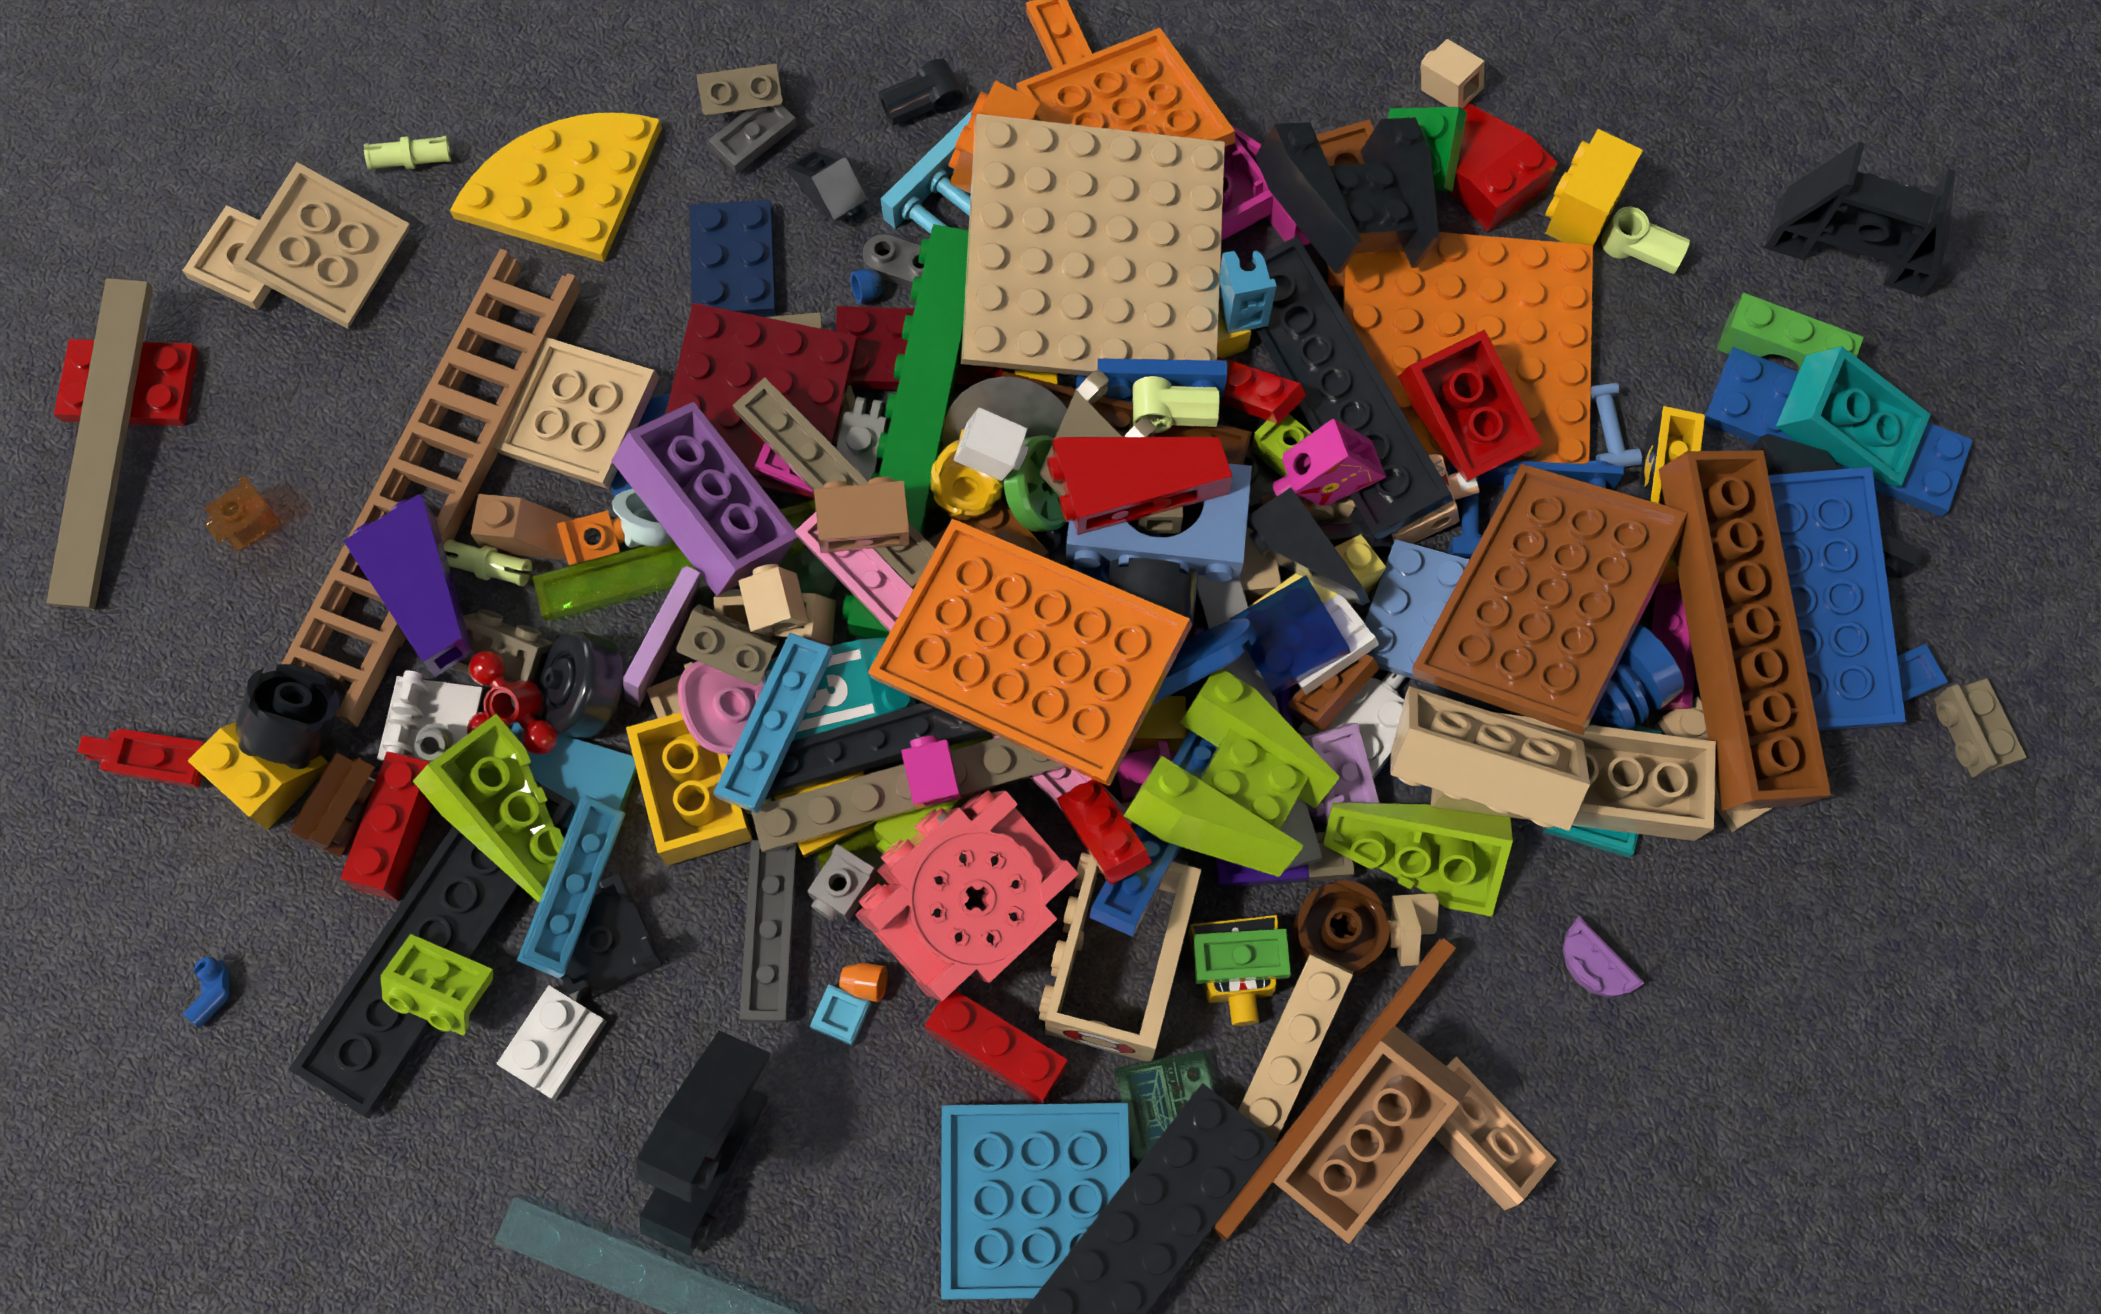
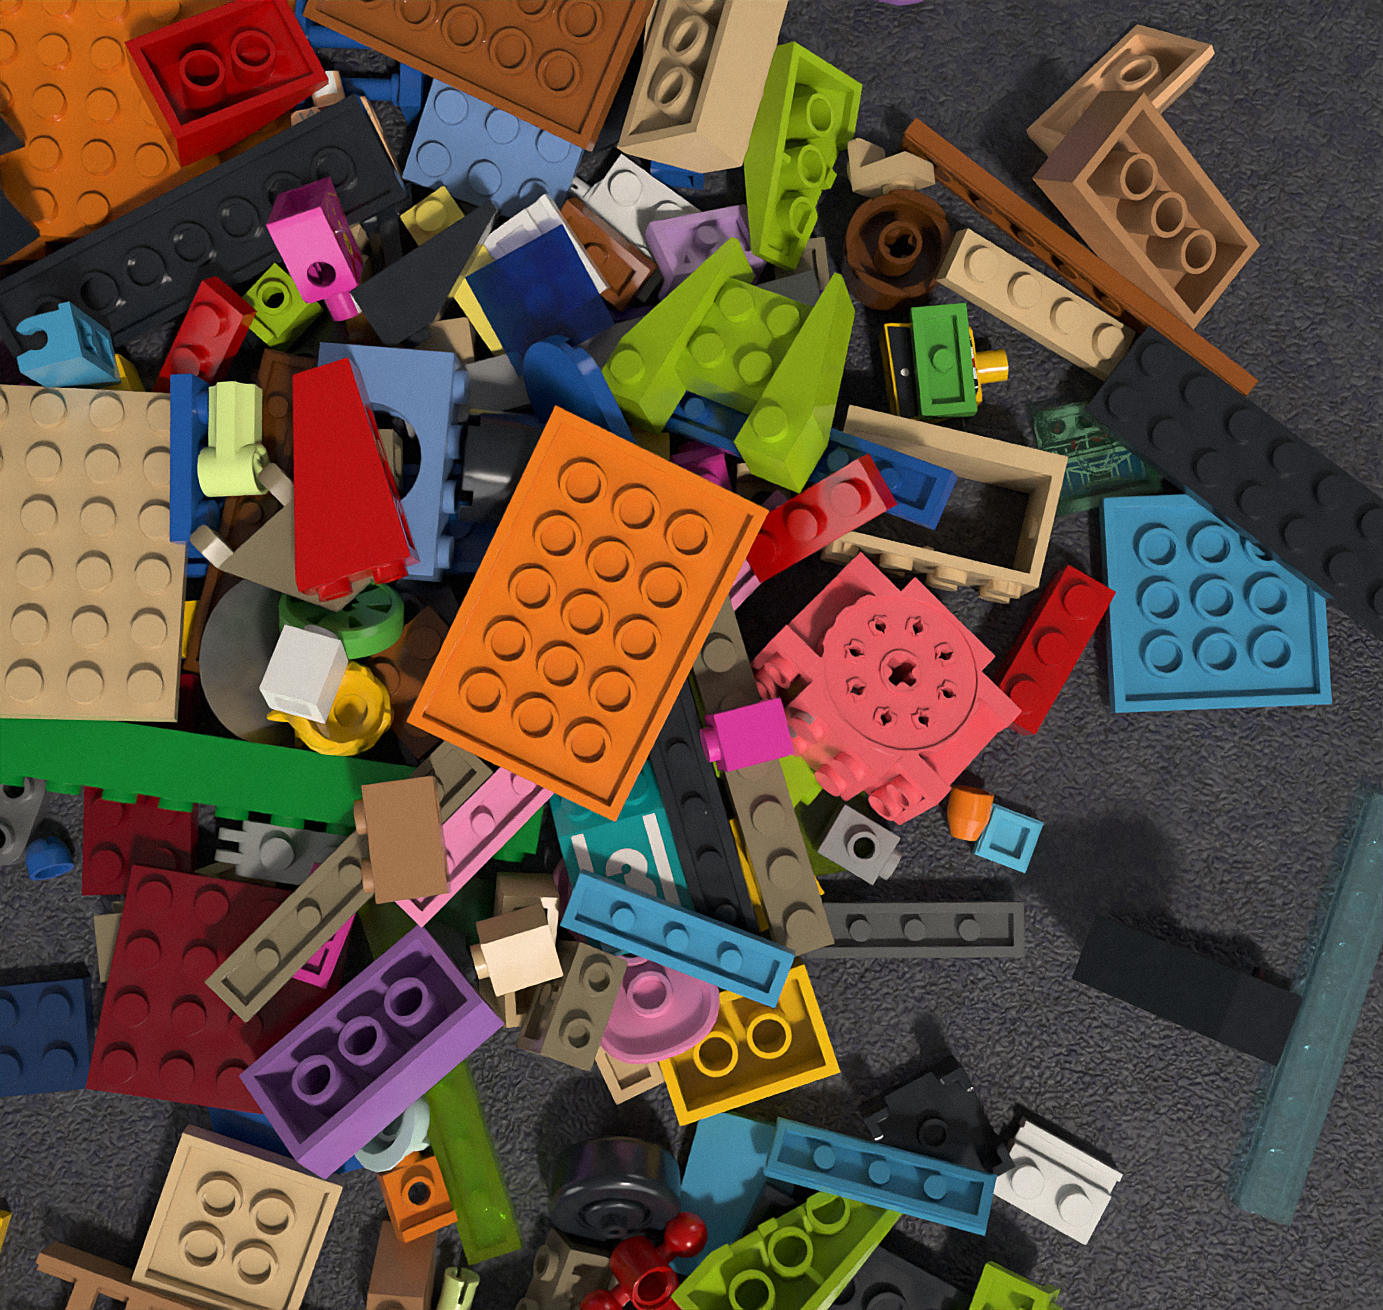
camera: 90 degrees left, 15 degrees up
lavender tile [623,566,700,707] -> none

